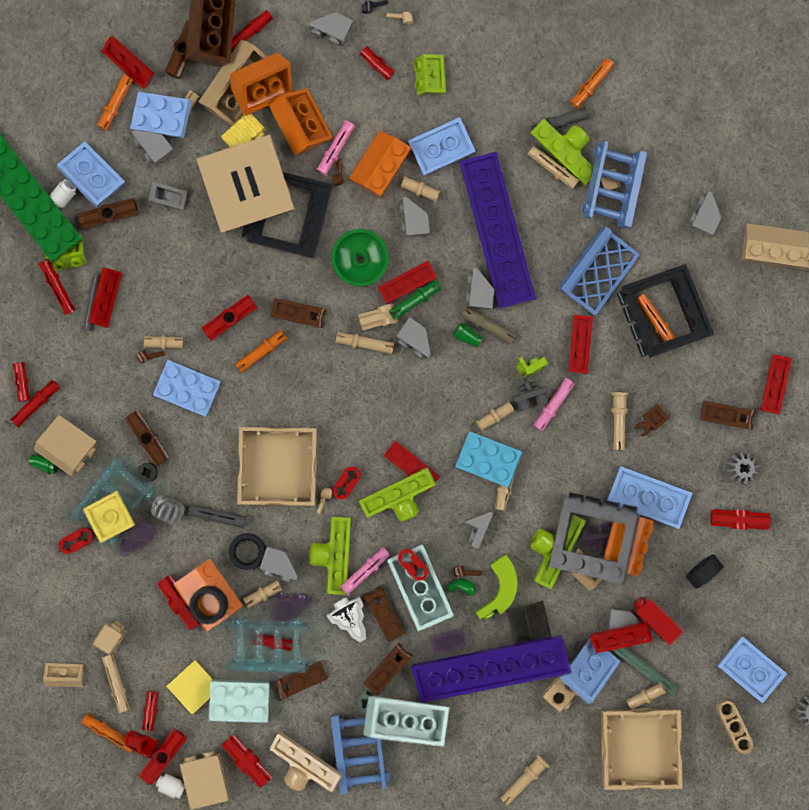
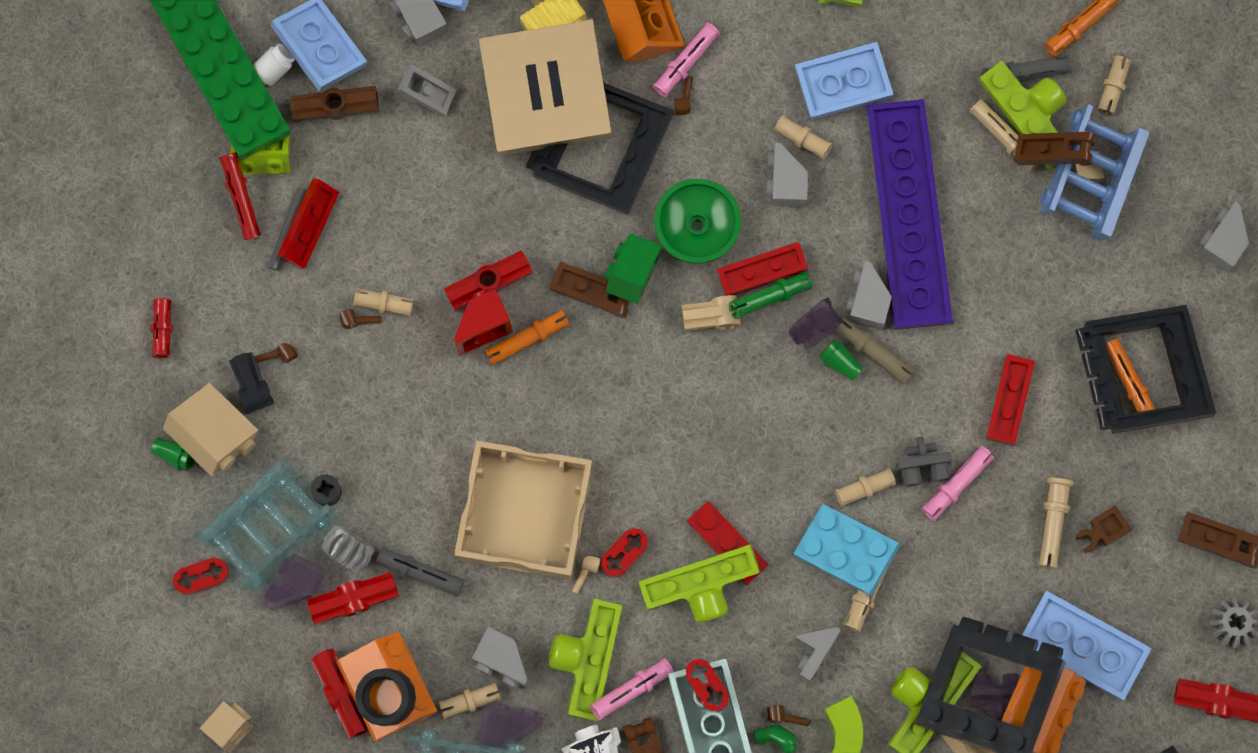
camera: 15 degrees right, 10 degrees down
red pin [10,379,60,428] -> none
light yellow tile [83,491,135,543] -> none
reddish brown piece [124,410,170,467] -> none
light blue plate [153,360,221,417] -> none
black tyre [228,533,266,570] -> none
tan pin [335,331,394,354] -> none
orange slope [349,131,411,199] -> none
light grey slope [396,317,431,359] -> none
lime bracket [516,356,548,378] -> none
medium blue fence [557,227,640,316] -> none
none -> black piece [229,352,274,414]
none -> reddish brown hand [255,343,298,363]
none -> red piece [307,572,400,625]
none -> red slope [454,289,513,356]
none -> green brick [604,233,662,304]
none -> clear purple hips [789,297,844,350]
none -> reddish brown plate [1014,132,1096,166]
none -> tan pin [1097,55,1132,116]

